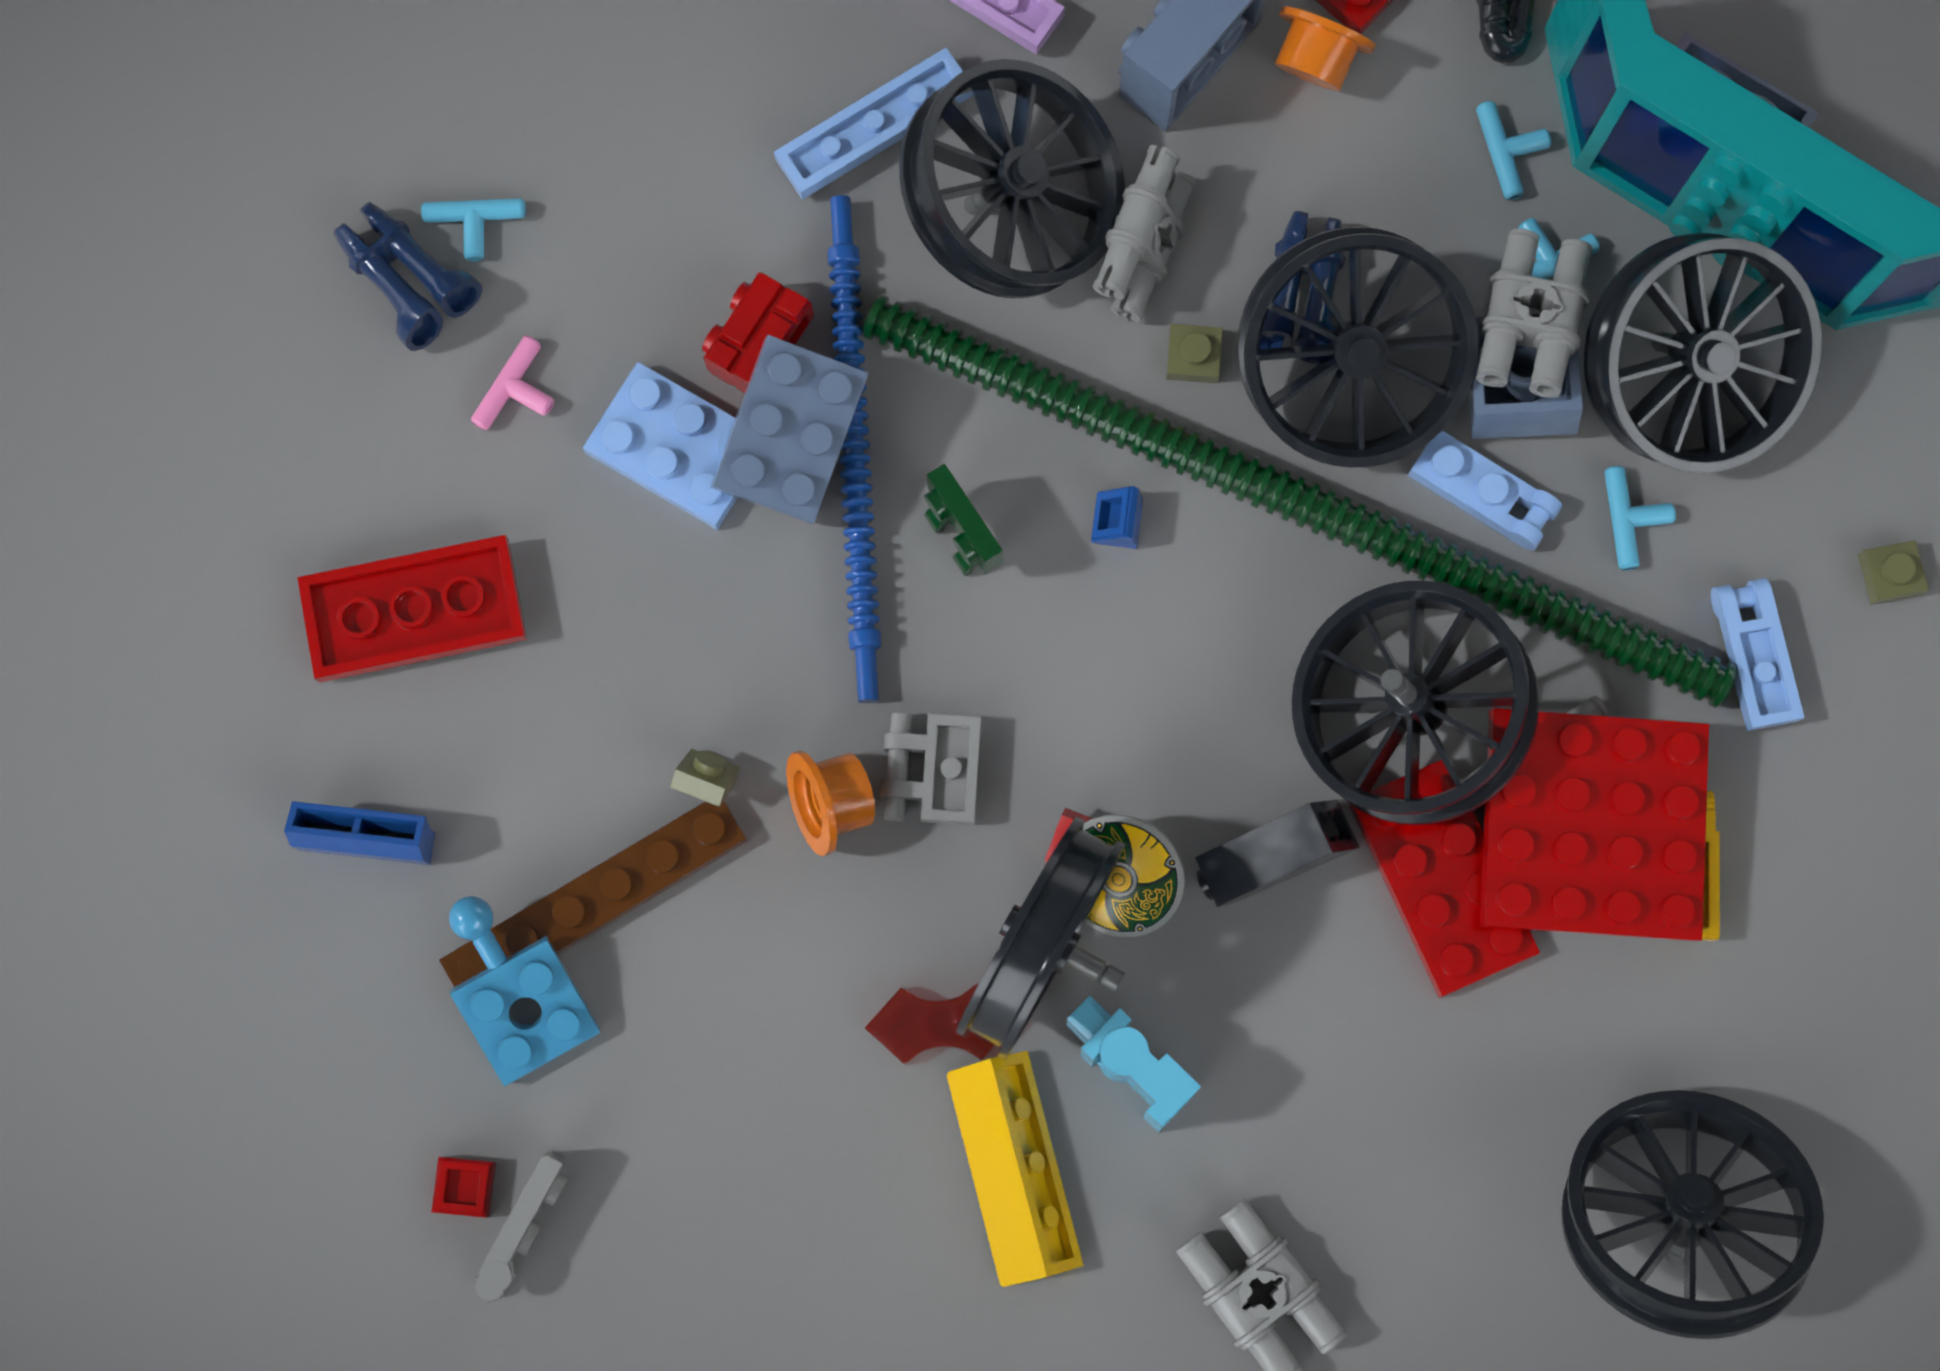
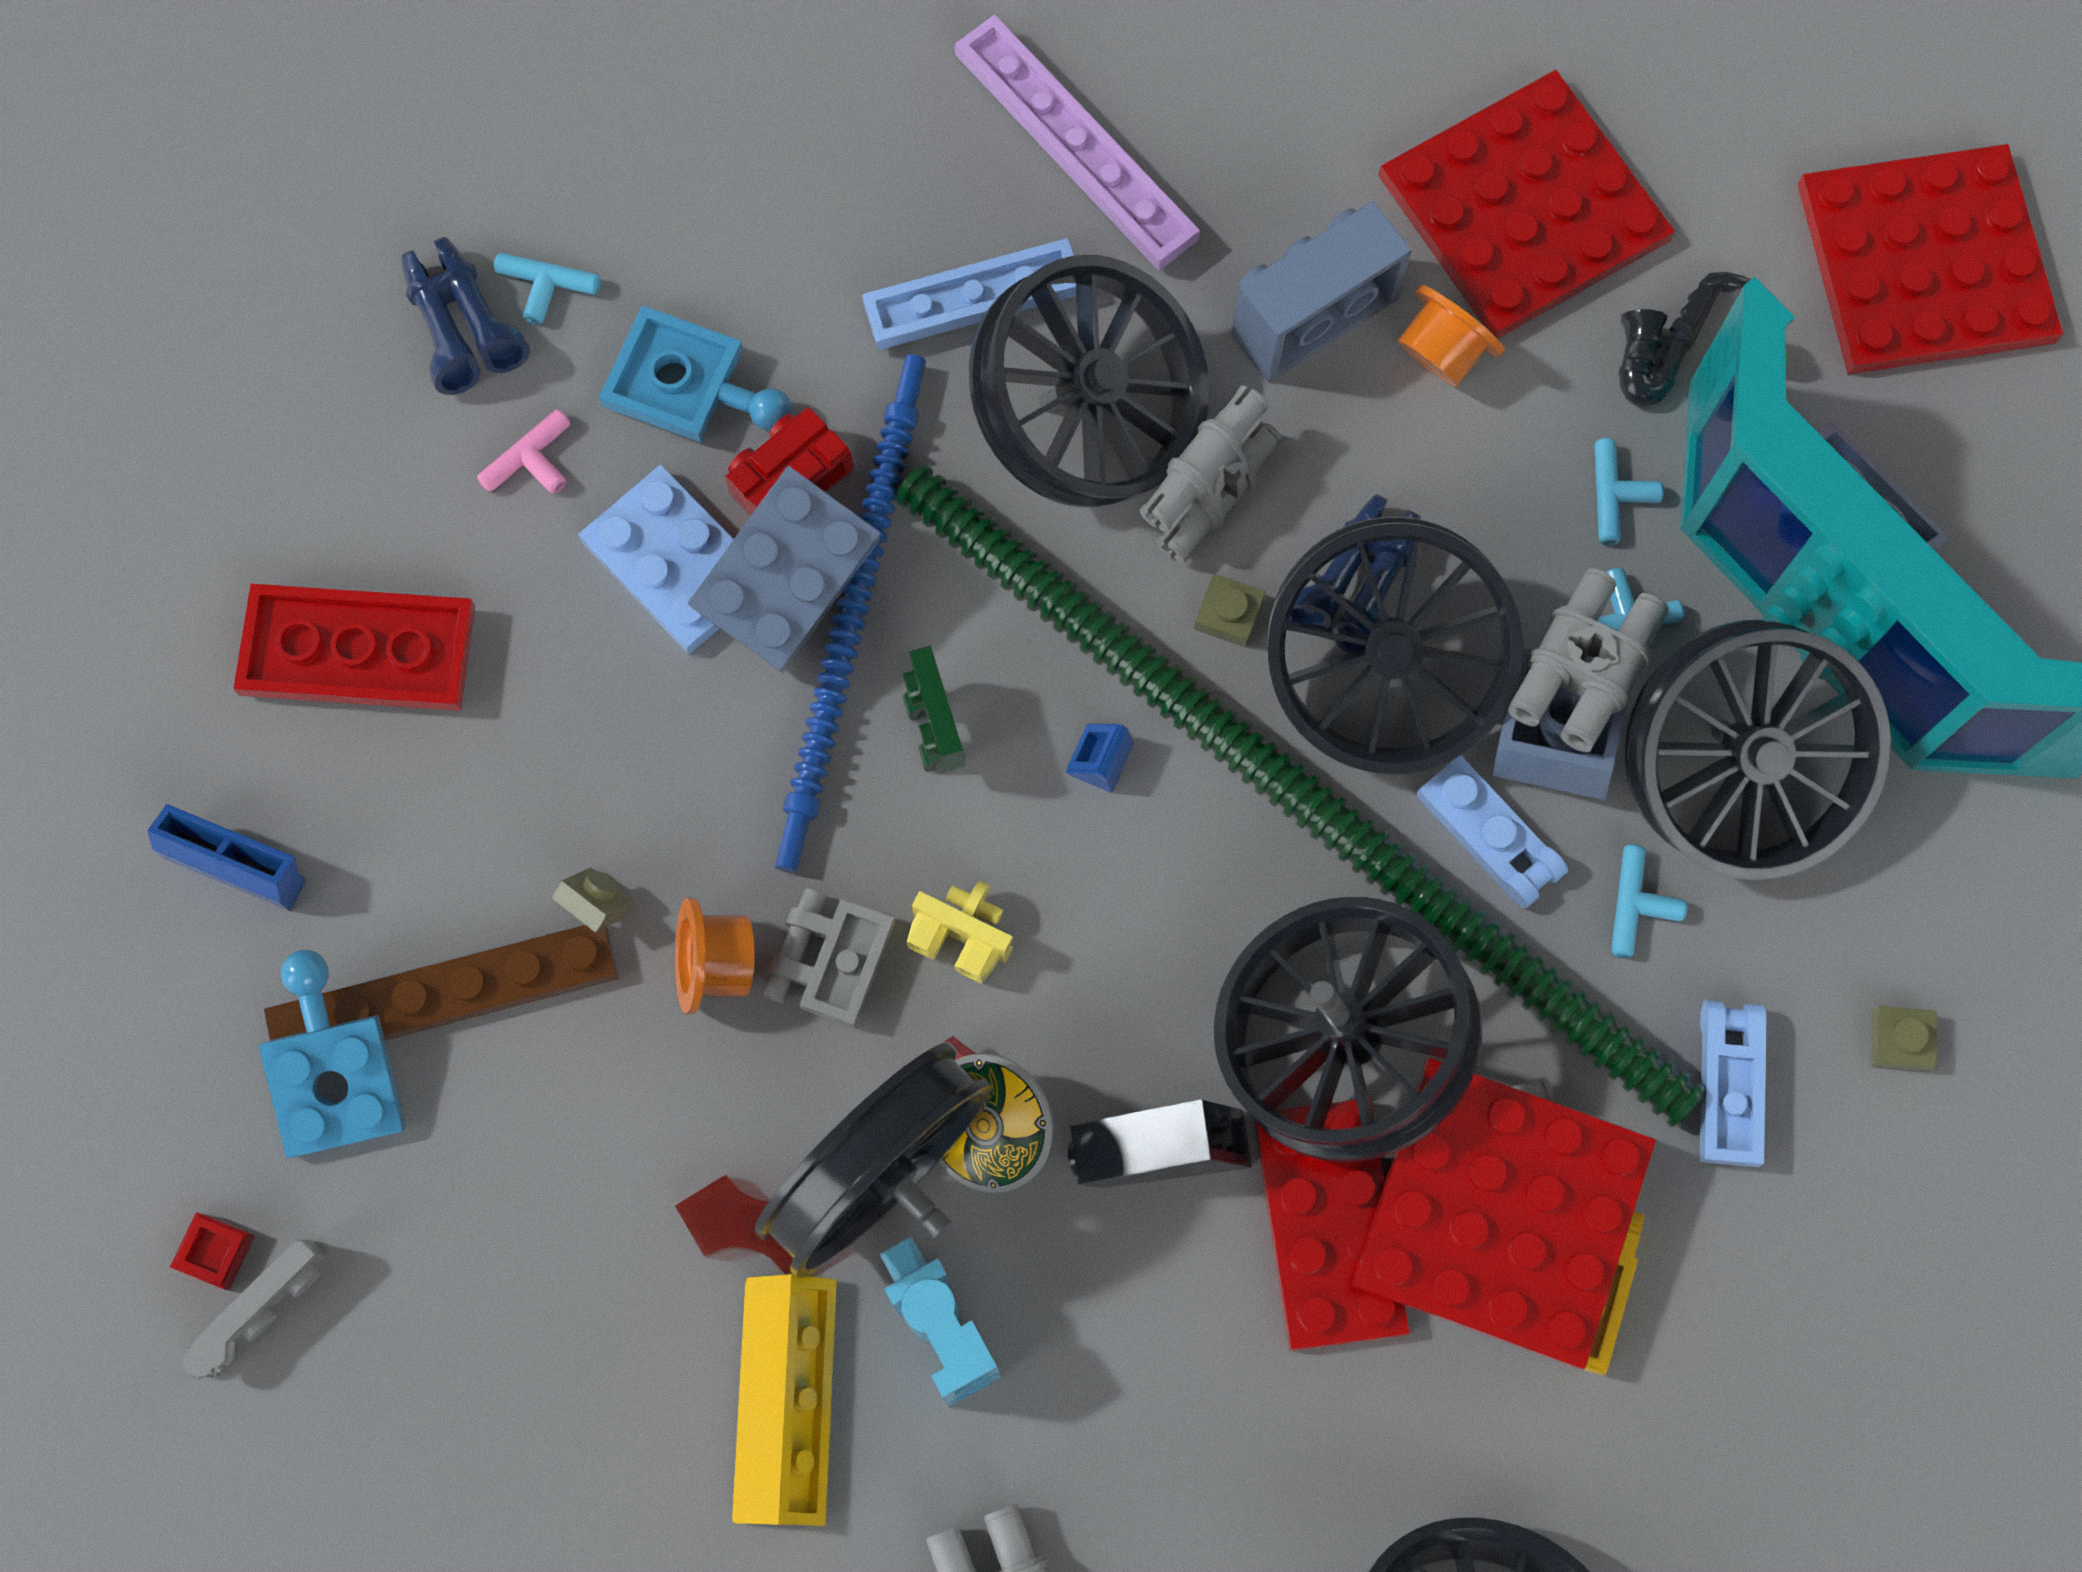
camera: 15 degrees right, 5 degrees down
none -> dark azure plate [598,305,793,443]
none -> light yellow hips [907,880,1013,984]

